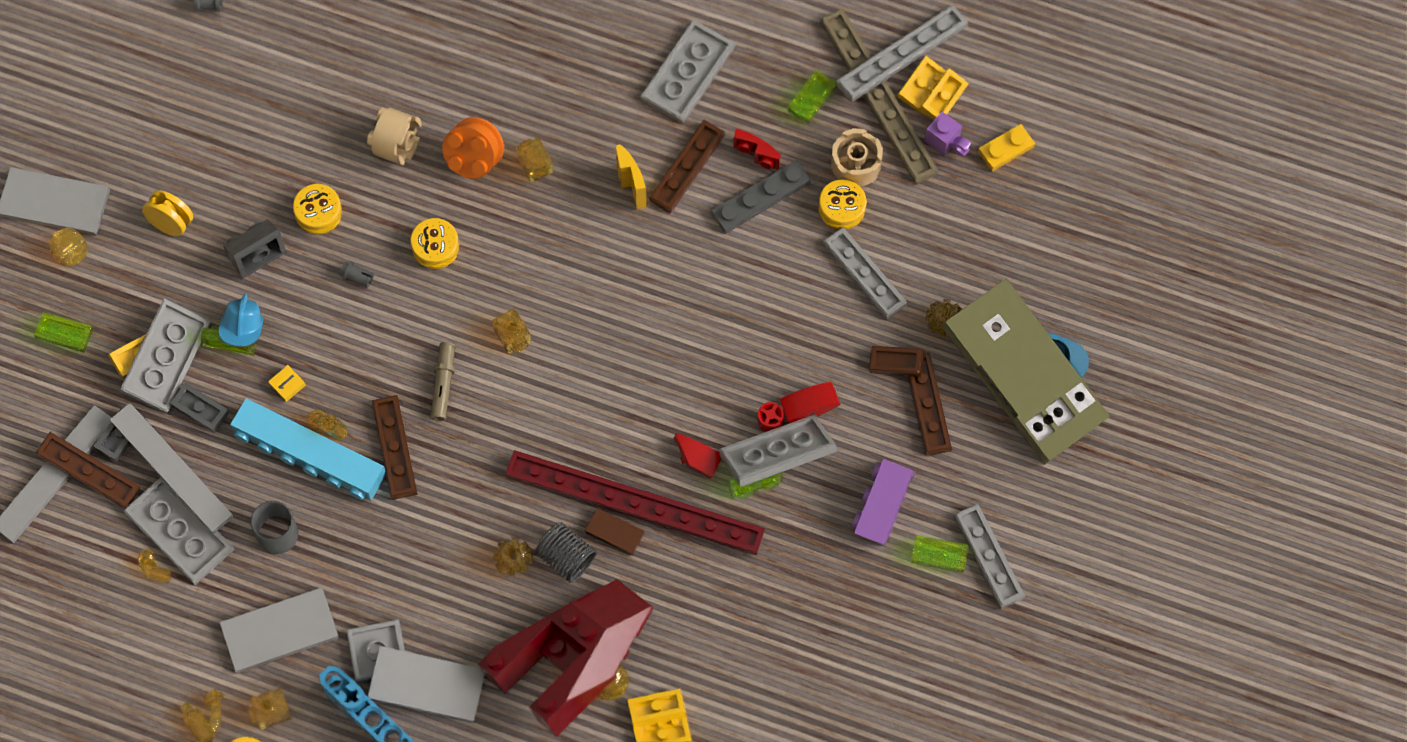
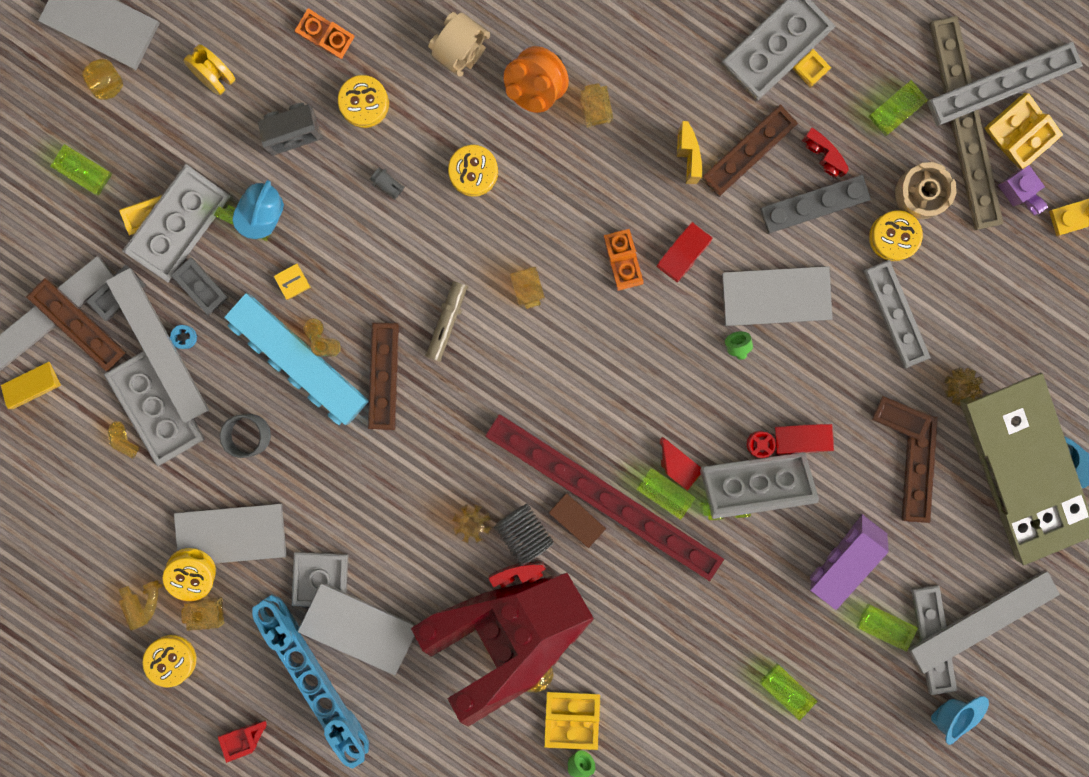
camera: 15 degrees right, 20 degrees up
none -> yellow slope [1,362,61,409]
none -> yellow head [162,548,216,601]
none -> dark azure bush [170,325,197,349]
none -> orange slope [294,8,355,59]
none -> red slope [488,562,546,588]
none -> orange slope [604,229,643,291]
none -> clear neon green plate [636,468,696,520]
none -> red slope [656,222,713,283]
none -> light grey tile [722,266,833,326]
none -> bright green tile [725,331,753,360]
none -> clear neon green plate [759,663,818,721]
none -> yellow tile [792,49,831,88]
none -> light grey tile [908,571,1060,674]
none -> dark azure piece [931,696,989,745]

